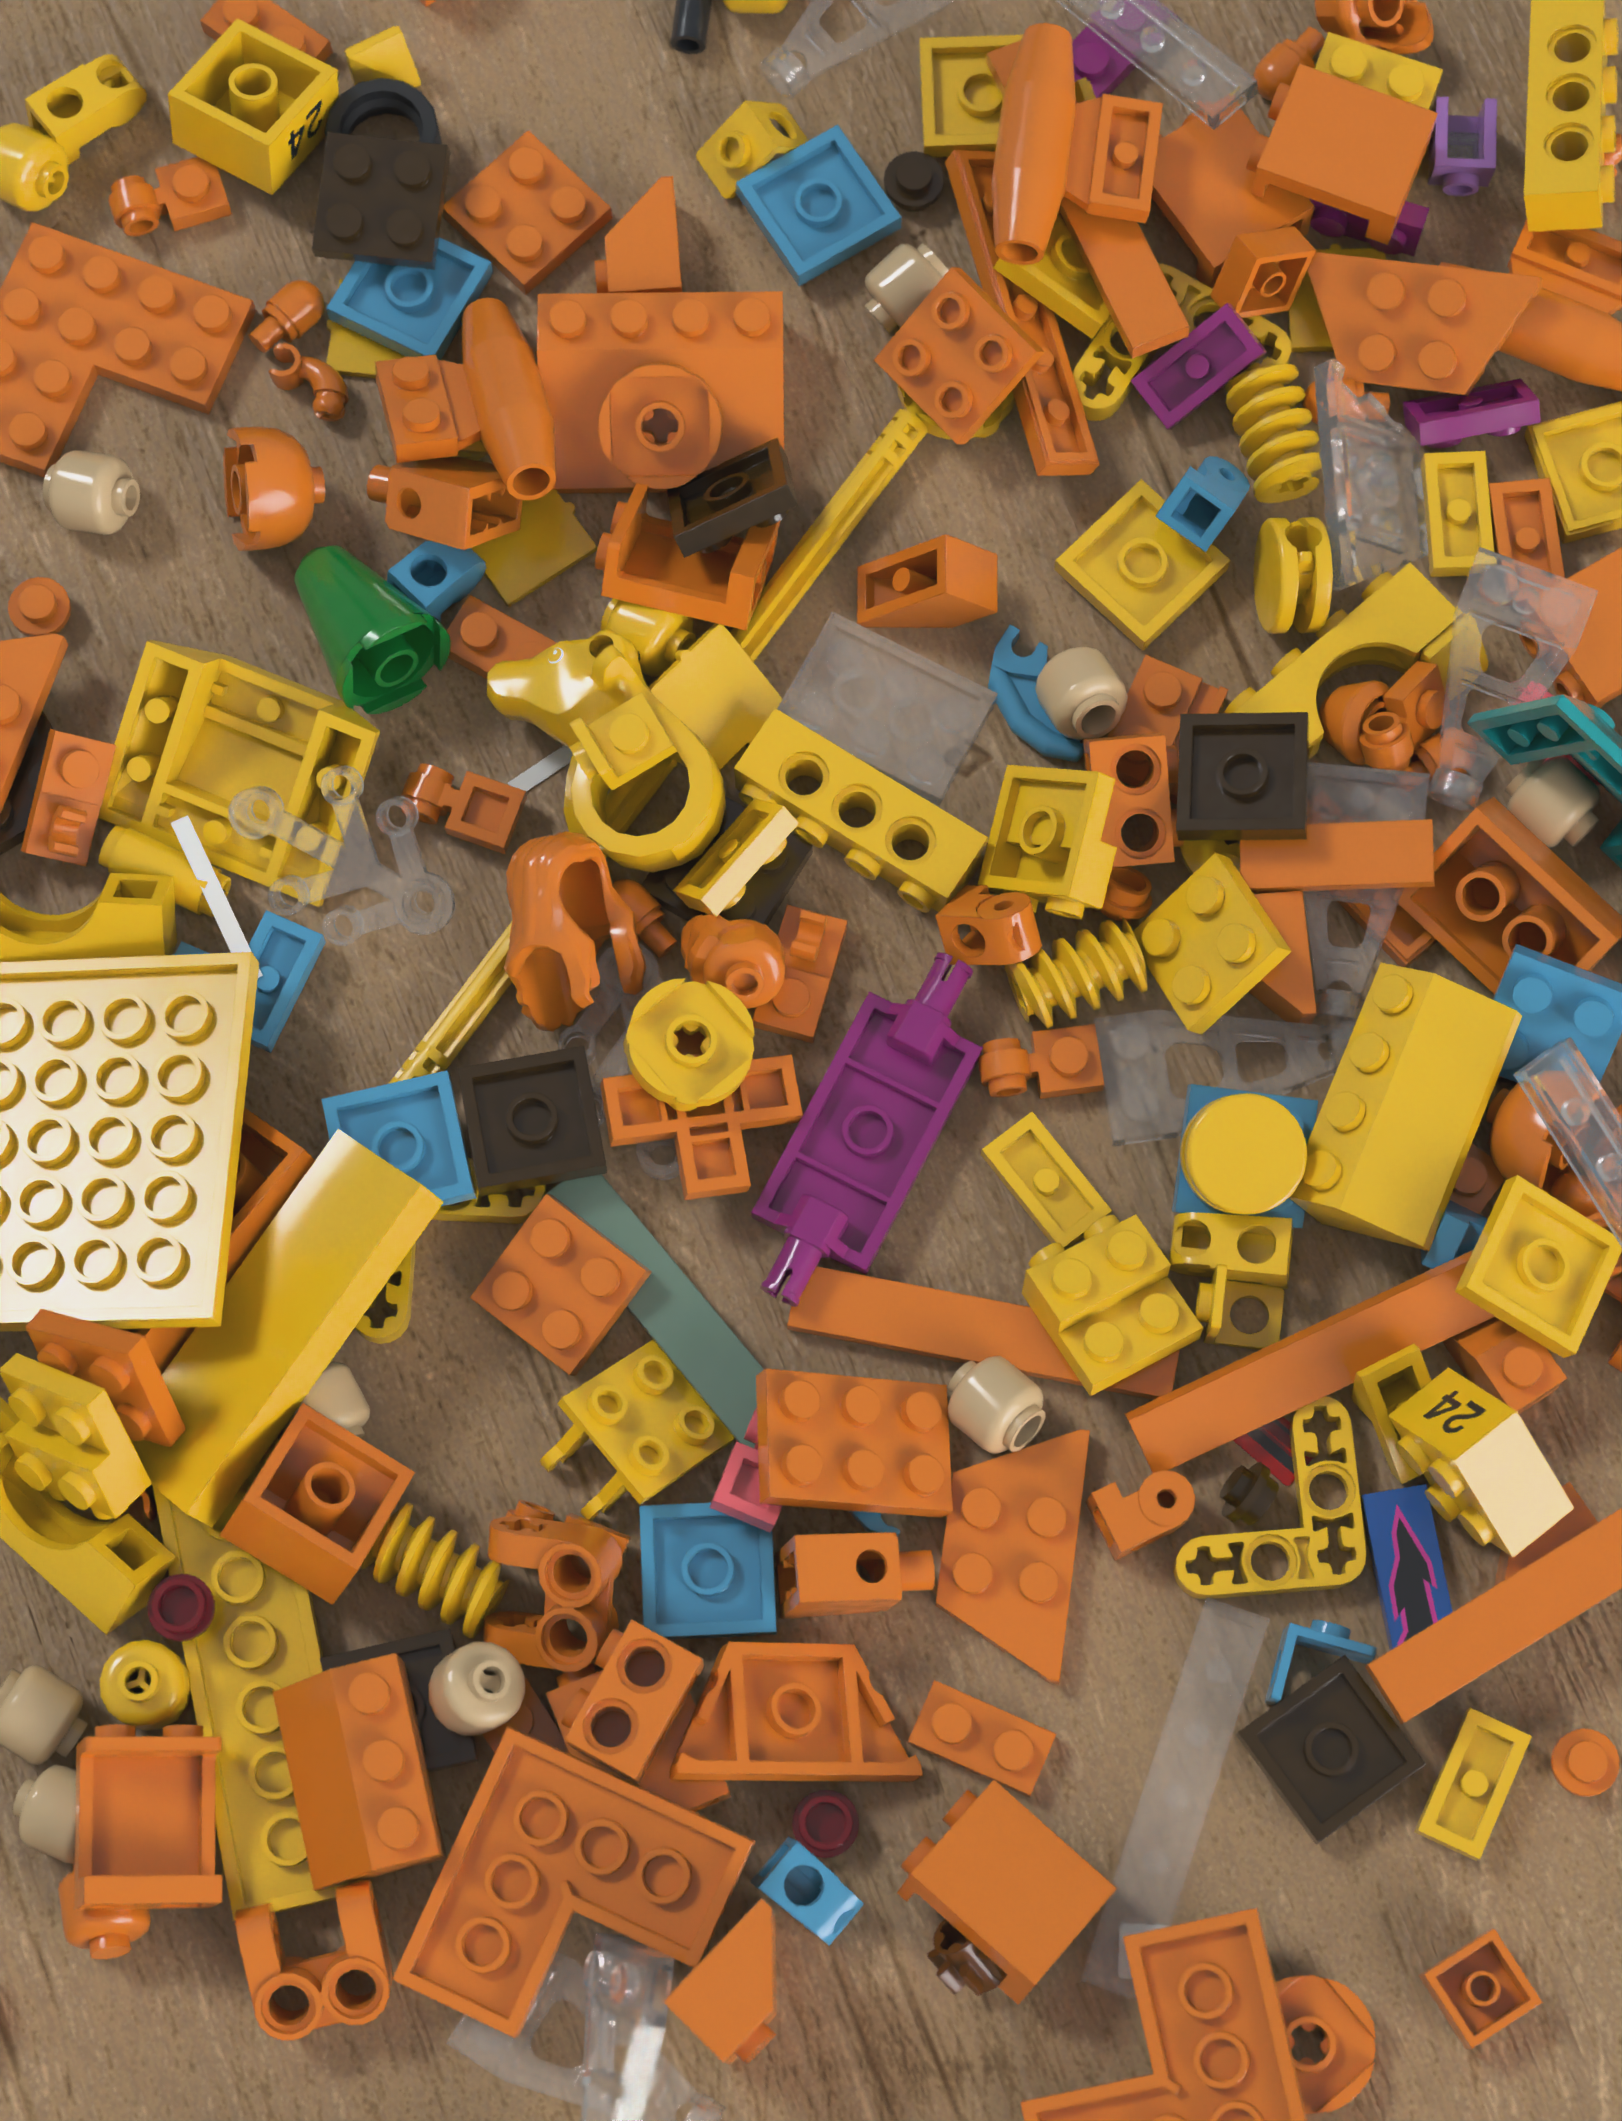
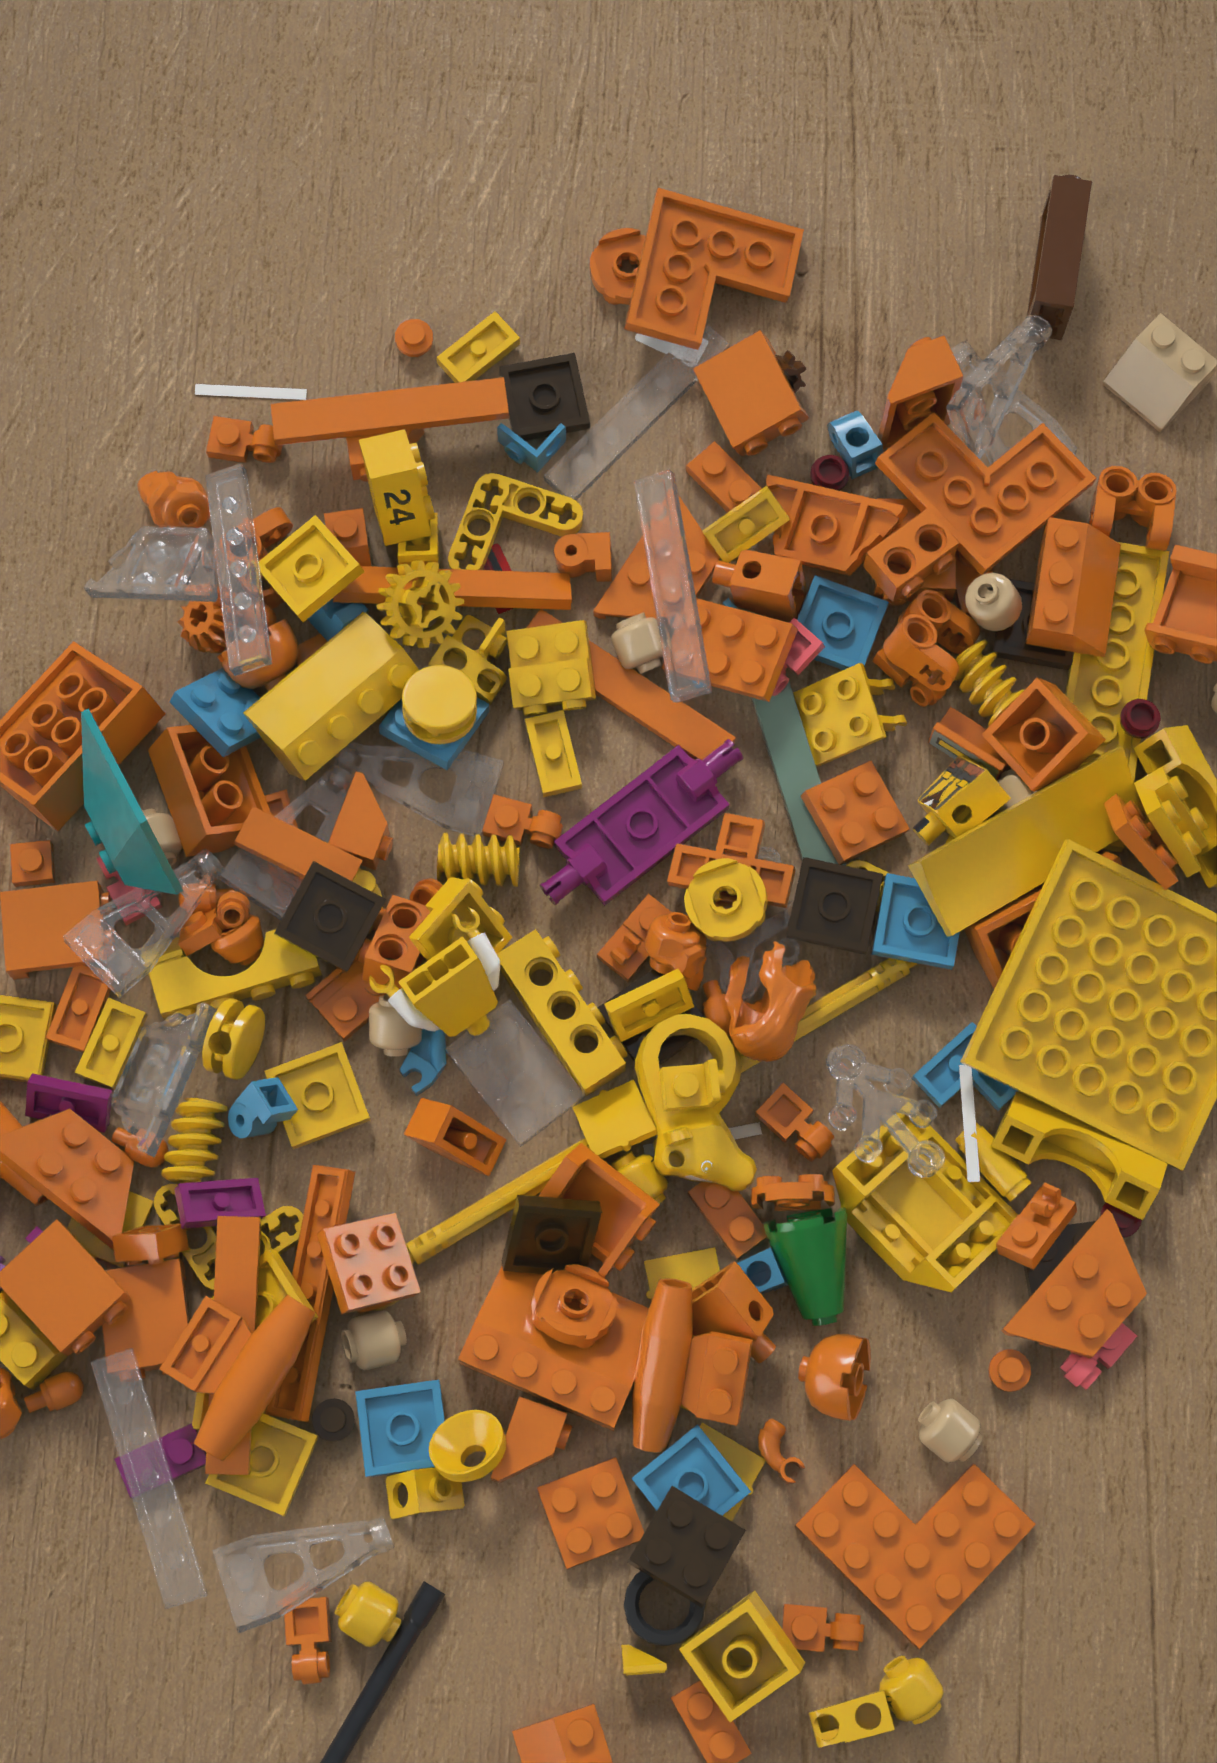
camera: 160 degrees left, 0 degrees up
yellow head [99,1640,191,1731] -> none
orange cylinder [248,280,325,353] -> none
orange leg [935,885,1042,965] -> none
yellow plate [1133,852,1292,1035] -> none
dark brown plate [1220,1462,1279,1526] -> none
tile [1360,1484,1453,1650] -> none
orange piece [1418,1928,1543,2049] -> none
none -> yellow torso [369,907,500,1037]
none -> yellow gear [376,560,464,648]
none -> yellow piece [429,1410,506,1482]
none -> clear tile [634,469,712,703]
none -> yellow plate [702,485,790,563]
none -> orange plate [751,1174,835,1211]
none -> yellow torso [912,756,1011,846]
none -> orange panel [928,706,1008,781]

